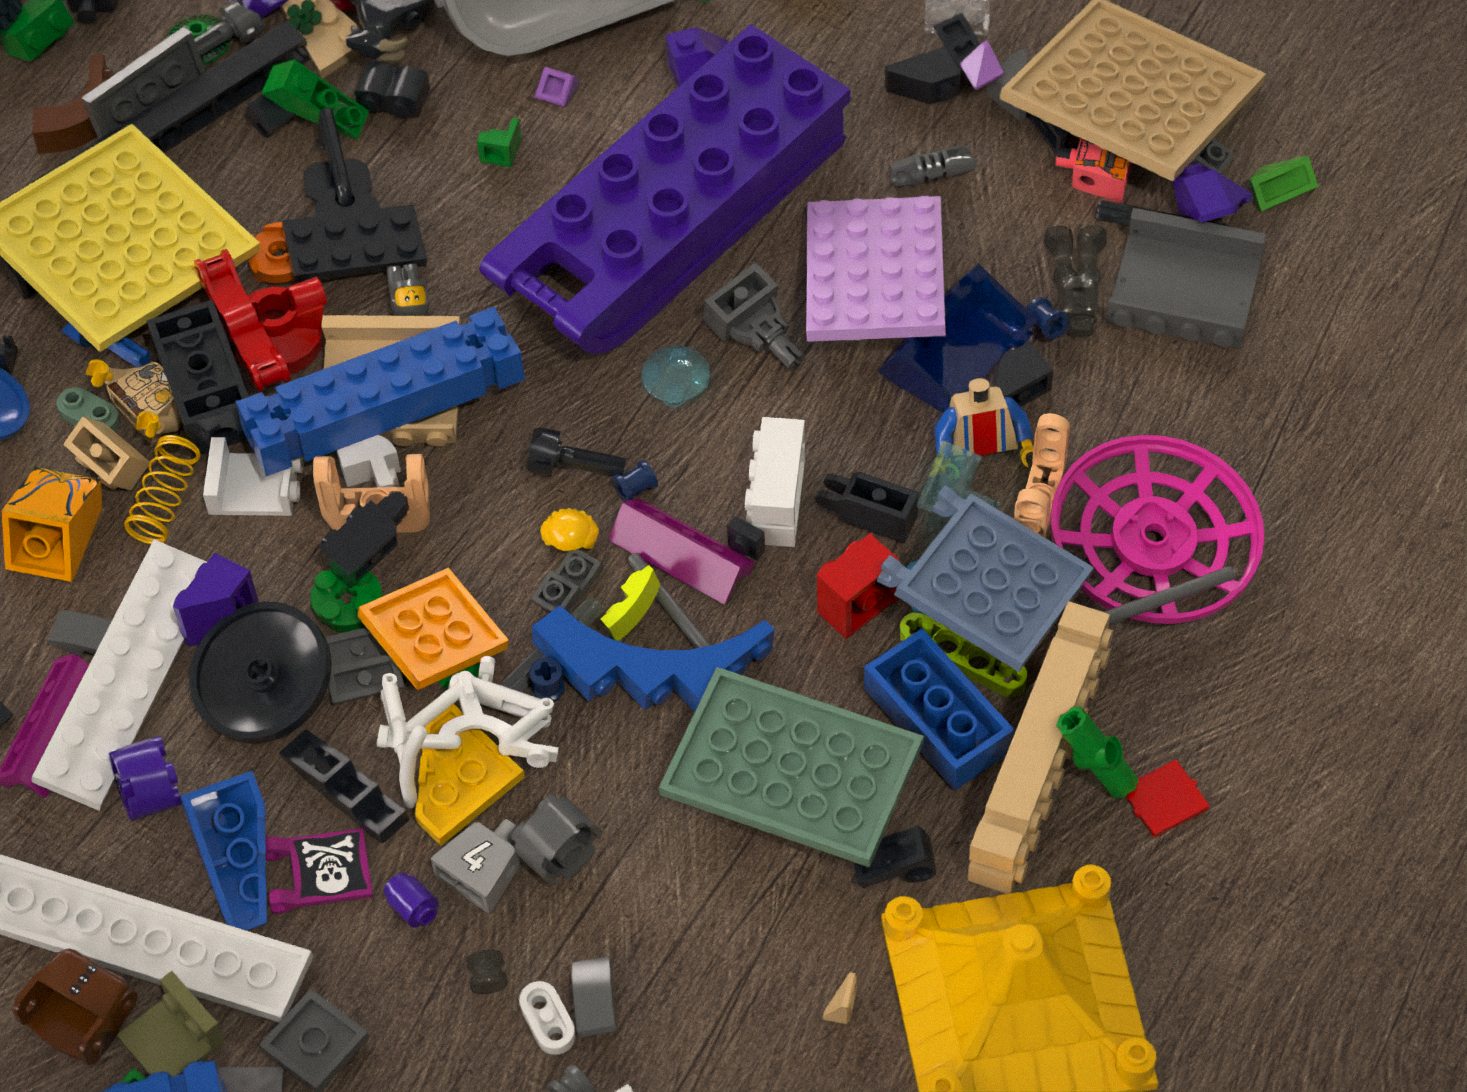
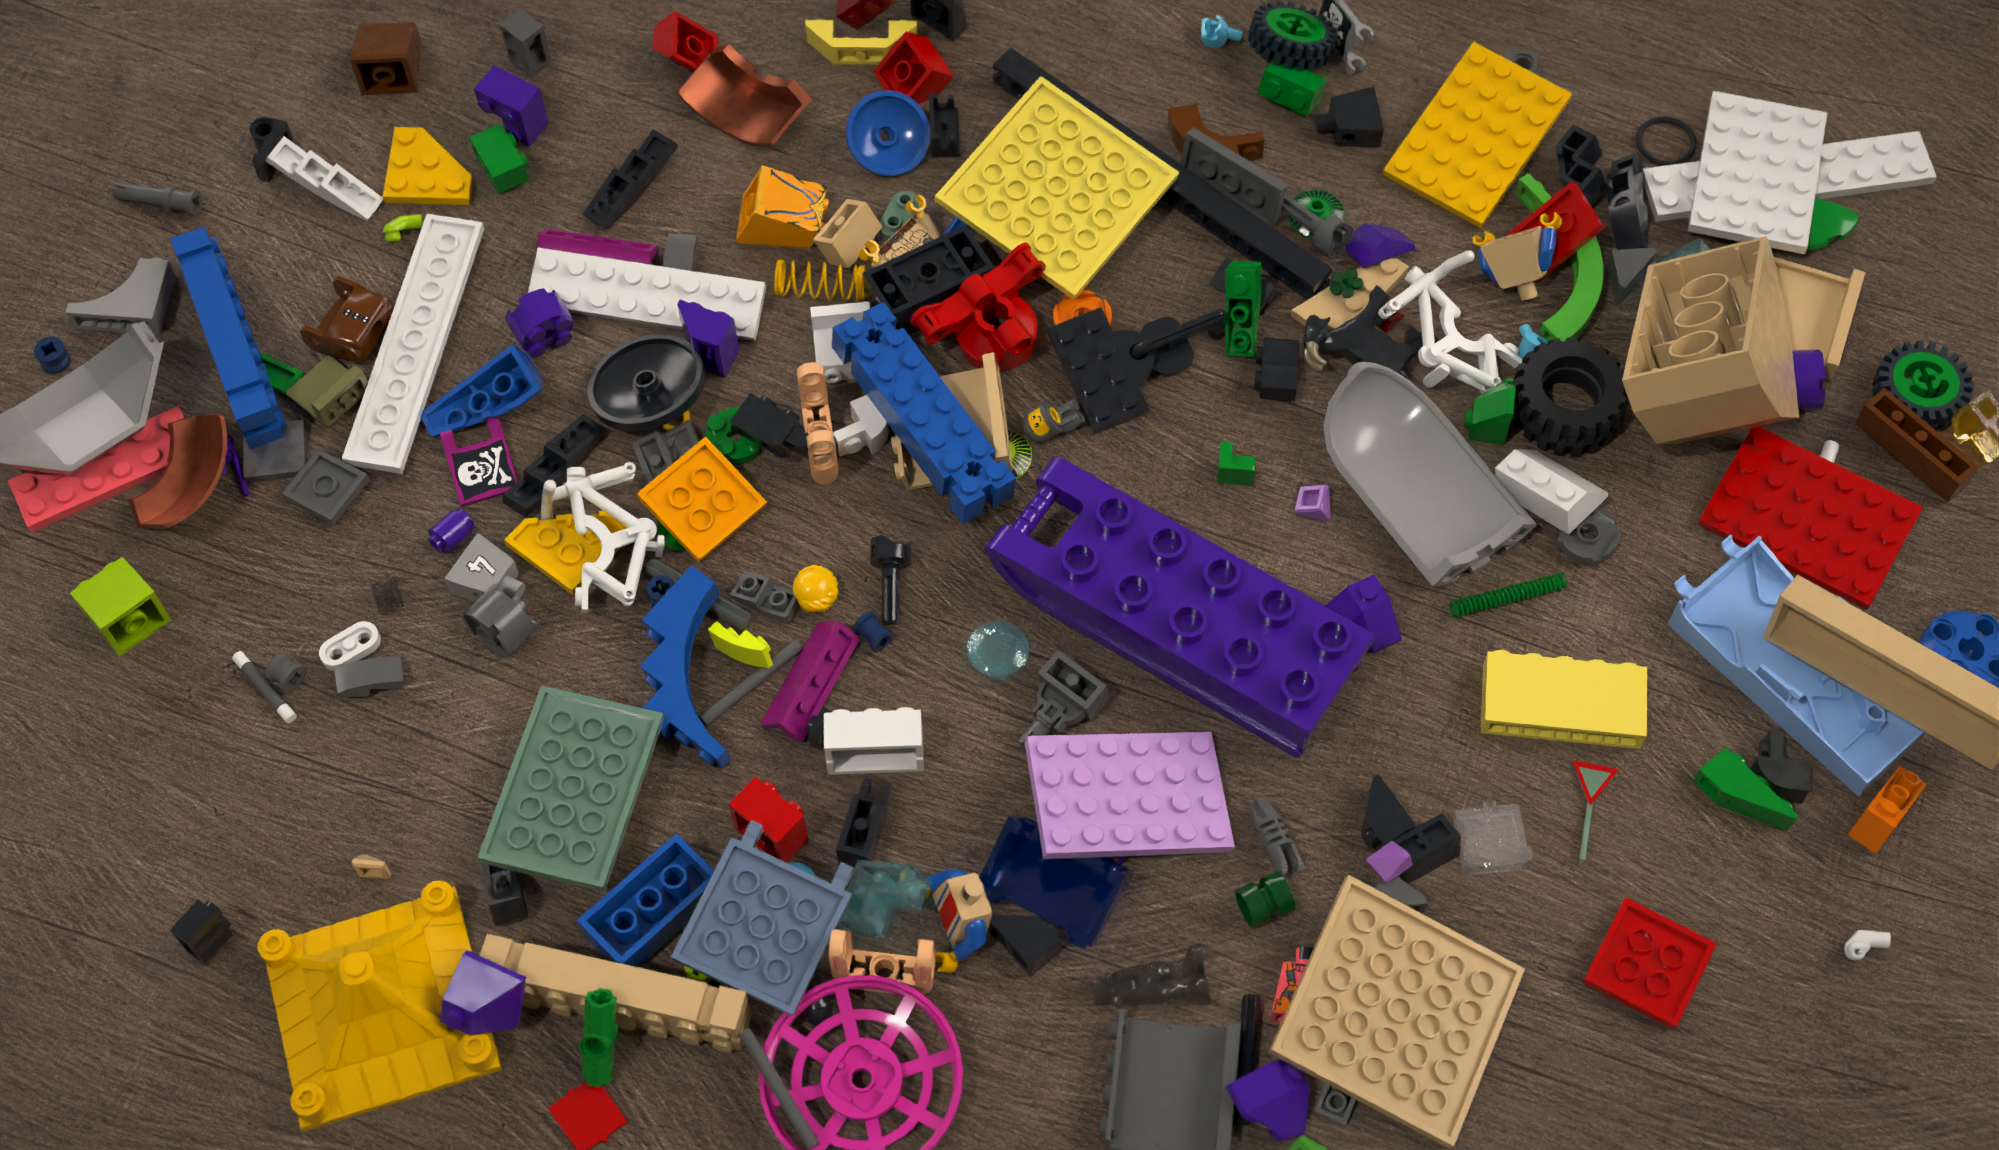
camera: 80 degrees right, 5 degrees up
dark blue bush [1024,297,1069,339] -> none
none -> dark purple slope [440,950,526,1036]
none -> dark green wheel [1235,871,1295,929]

